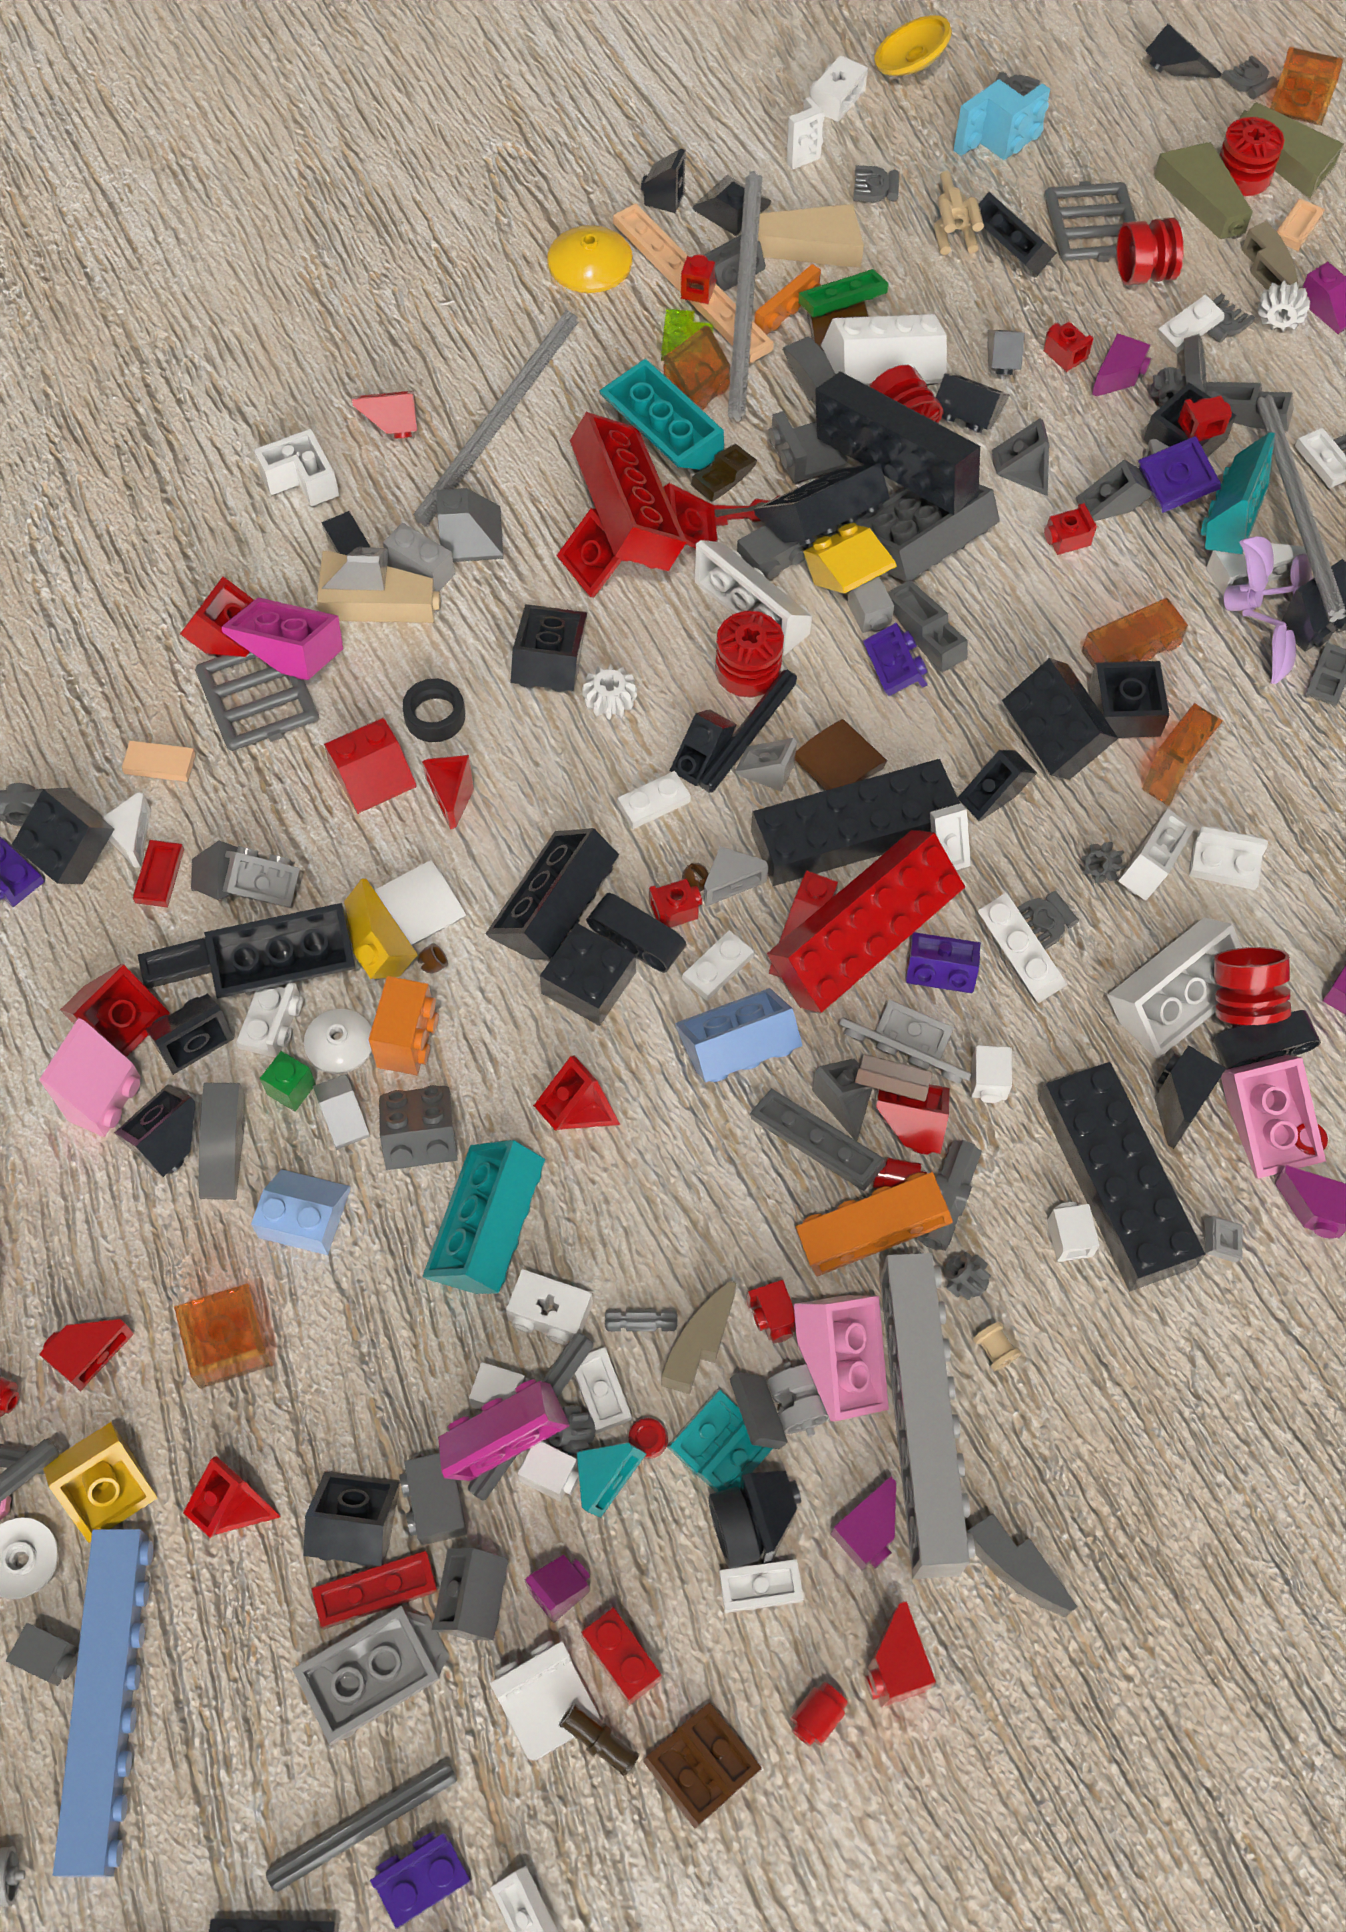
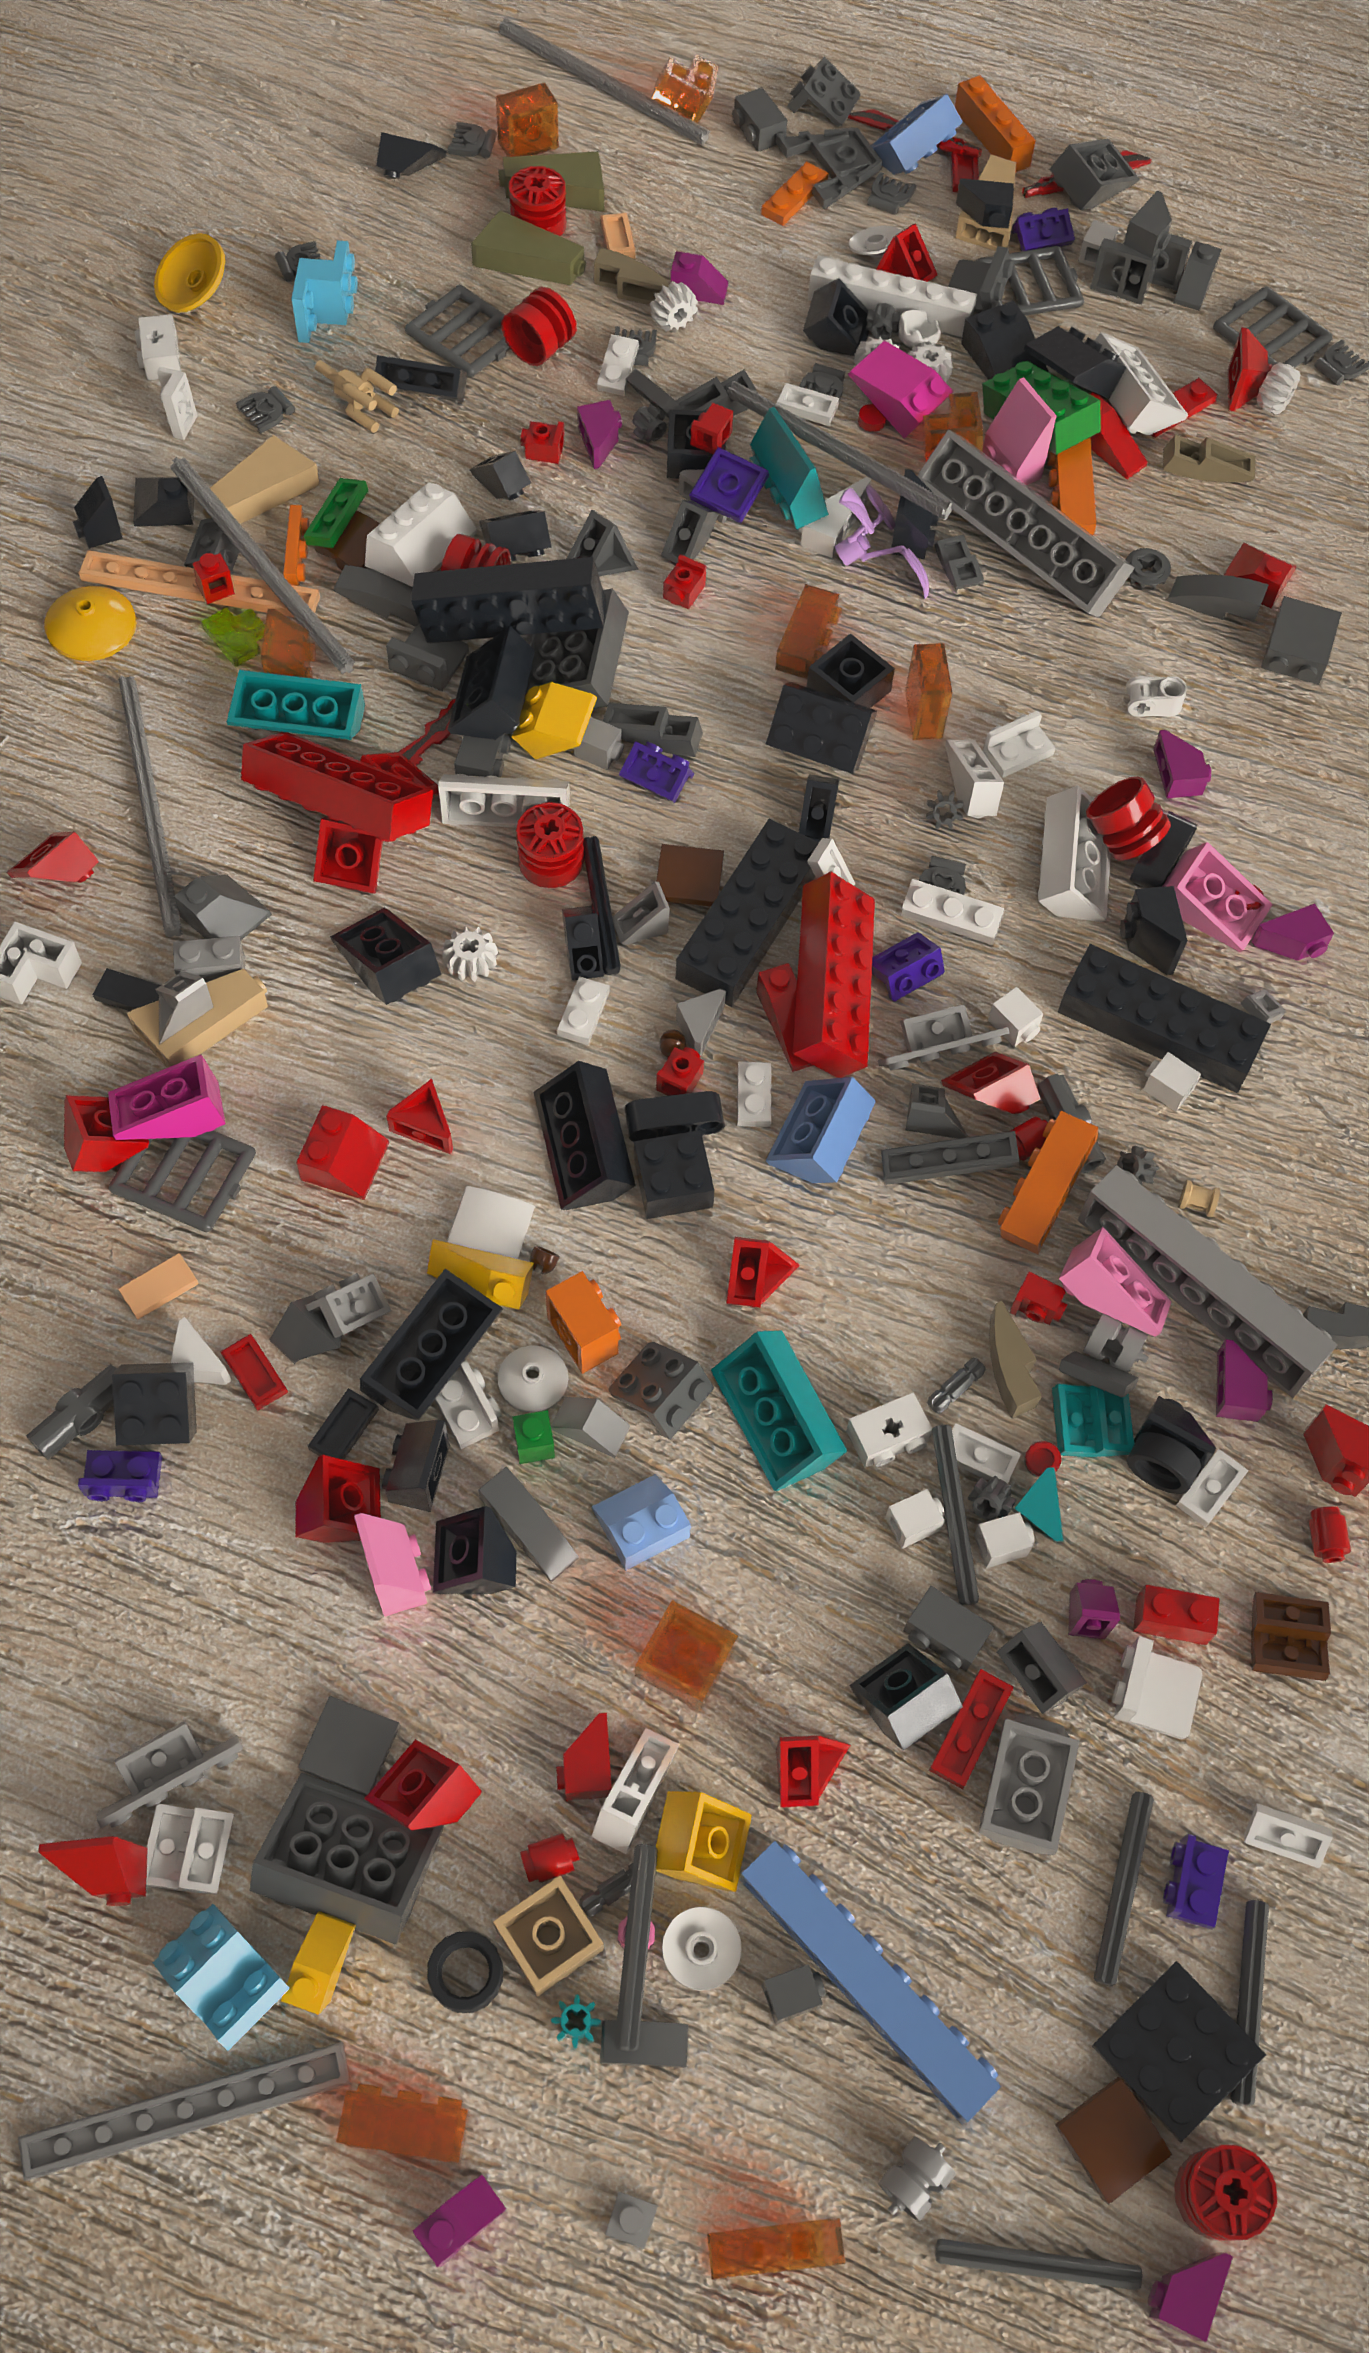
camera: 45 degrees left, 0 degrees up
black tyre [403,678,465,742] -> none
dark pink slope [438,1379,570,1481] -> none
dark brown pin [559,1703,639,1776] -> none
dark brown slope [691,443,757,502] -> none
slope [855,1054,933,1101] -> none
none -> white slope [591,1728,680,1854]

